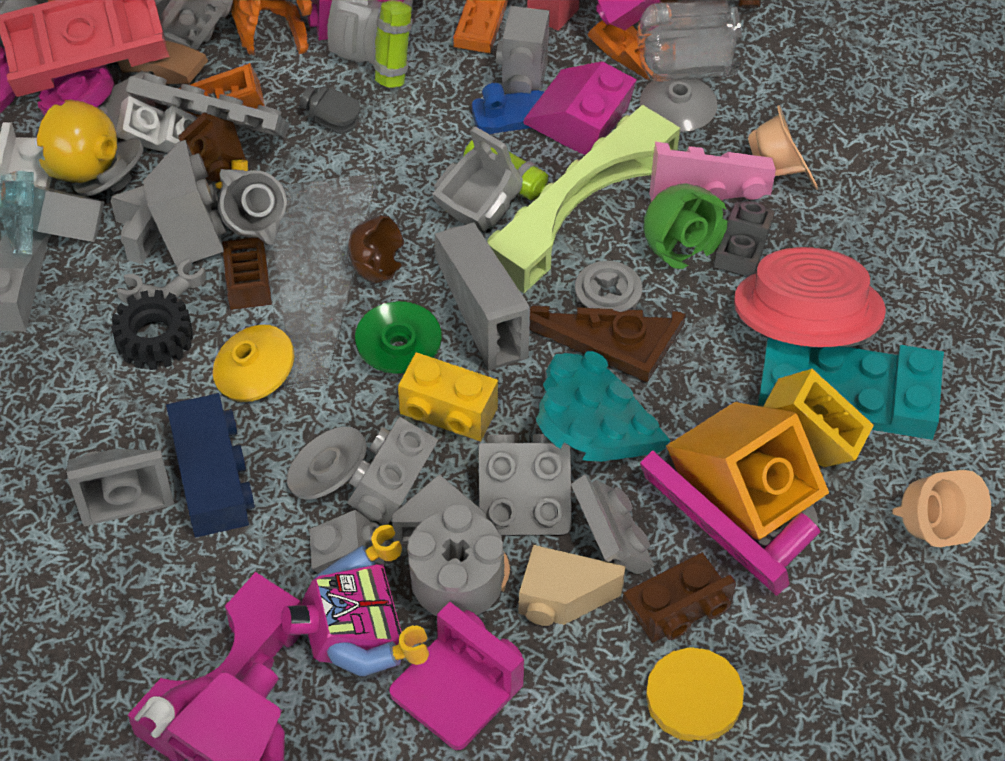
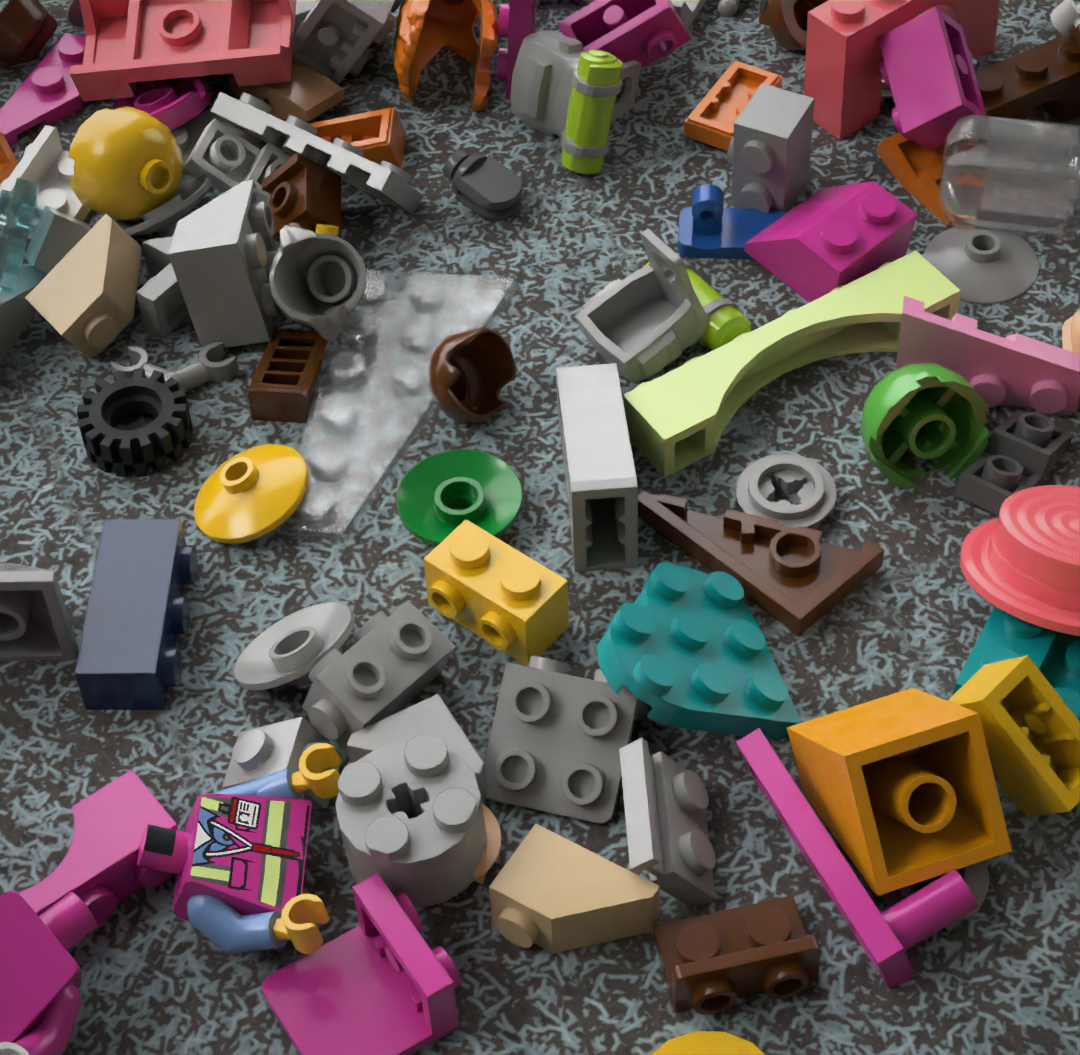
camera: 20 degrees right, 5 degrees down
none -> tan slope [25,214,142,359]

